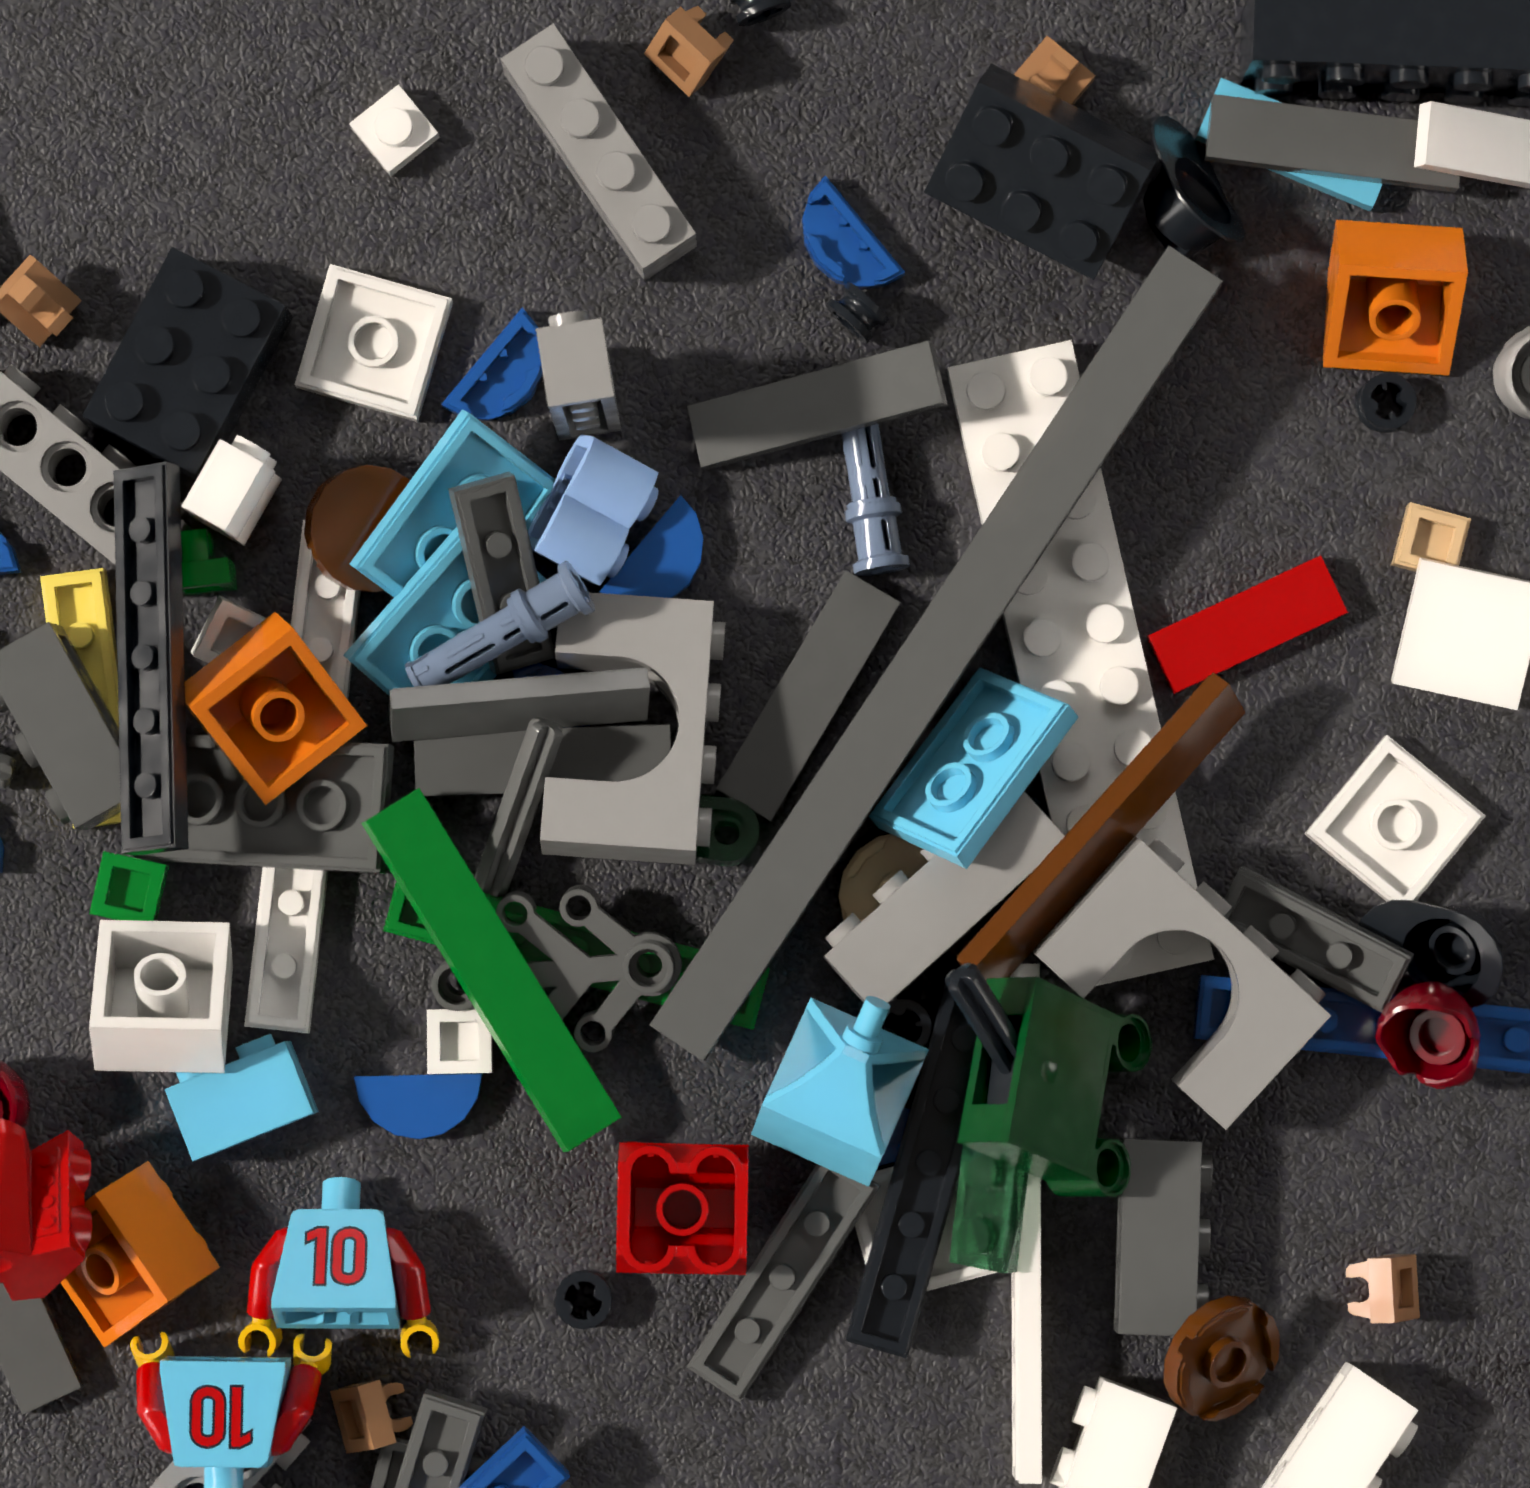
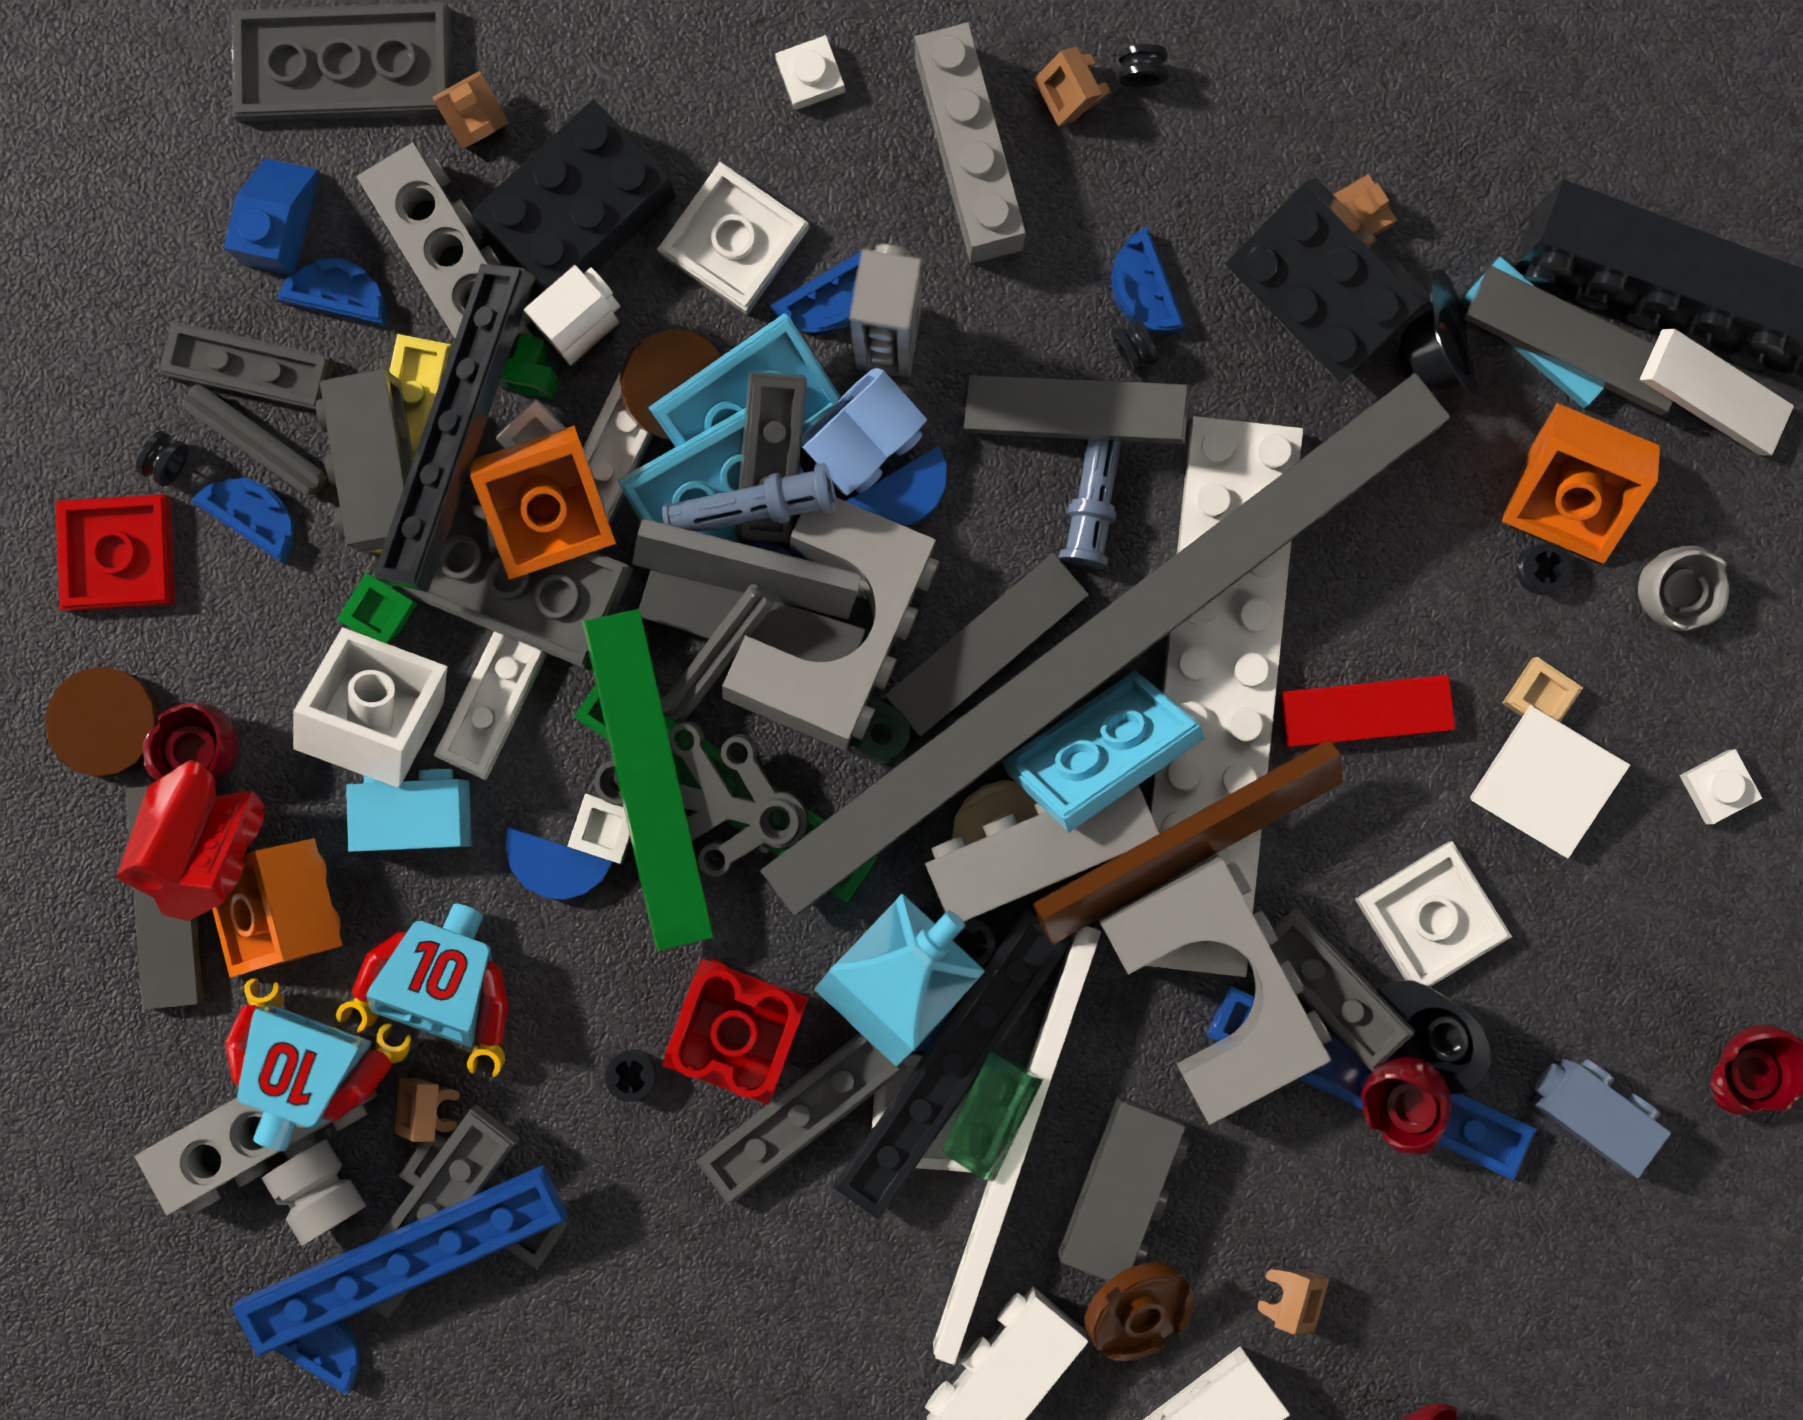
camera: 30 degrees right, 0 degrees up
dark green piece [945,963,1152,1197] -> none

